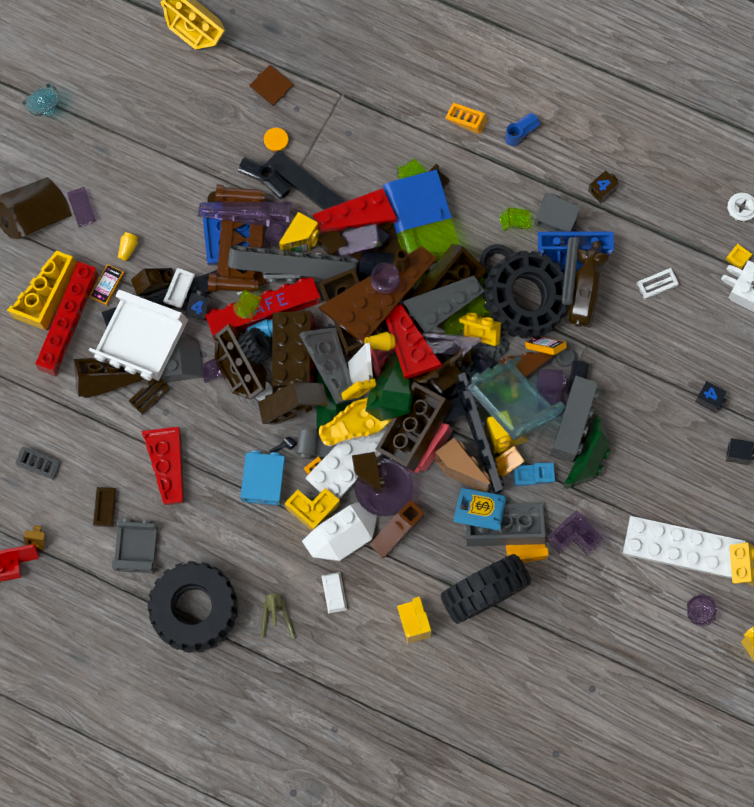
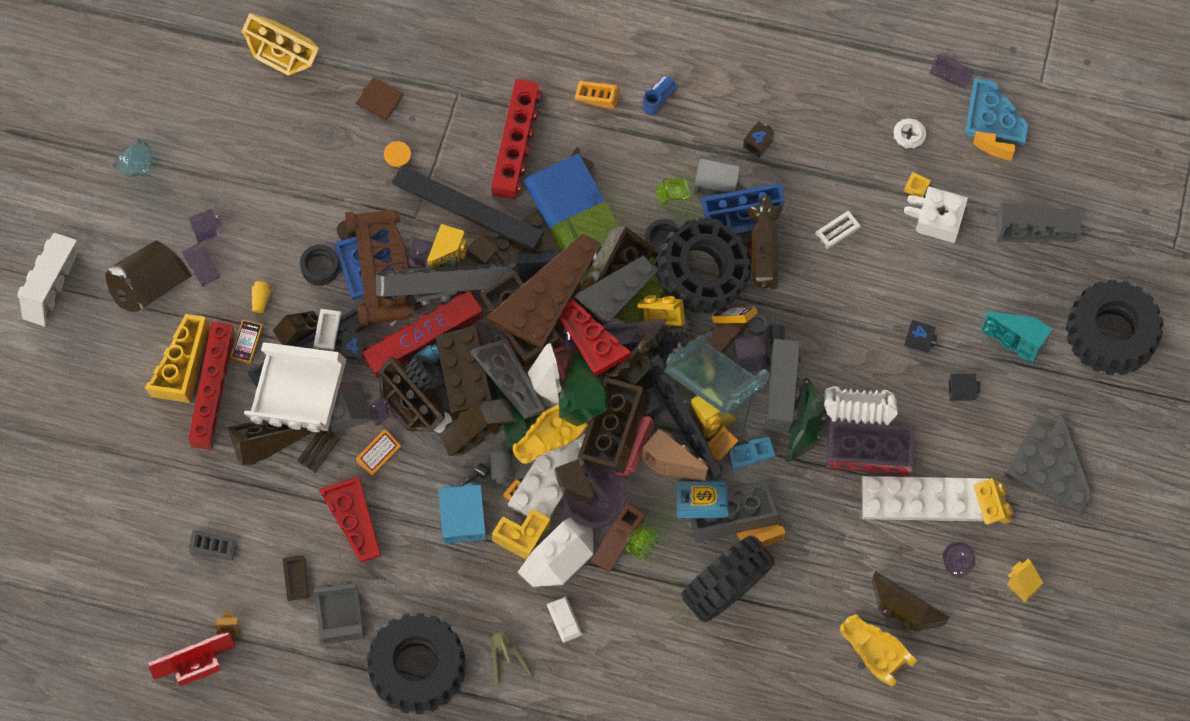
camera: 15 degrees left, 5 degrees down
clear purple wedge [198,202,292,227] -> none
clear neon green bracket [233,290,261,320] -> none
black piece [238,157,292,200] -> none
red wing [313,188,397,233] -> none
clear purple panel [339,224,381,256] -> none
yellow tile [341,379,376,400] -> none
yellow cone [365,332,395,351] -> none
clear purple hair [371,263,400,294] -> none
dark brown cone [392,249,411,271] -> none
clear neon green bracket [397,158,426,179] -> none
yellow panel [397,596,431,644] -> none
clear purple brick [546,510,604,556] -> none
dark grey axle [562,237,579,305] -> none
none -> clear purple brick [189,209,222,243]
none -> black tyre [300,244,340,286]
none -> slope [356,429,401,476]
none -> red brick [491,79,542,200]
none -> clear neon green slope [626,524,659,562]
none -> white piece [824,386,898,426]
none -> brick [826,421,914,475]
none -> yellow animal [840,614,917,687]
none -> dark brown wedge [871,571,950,632]

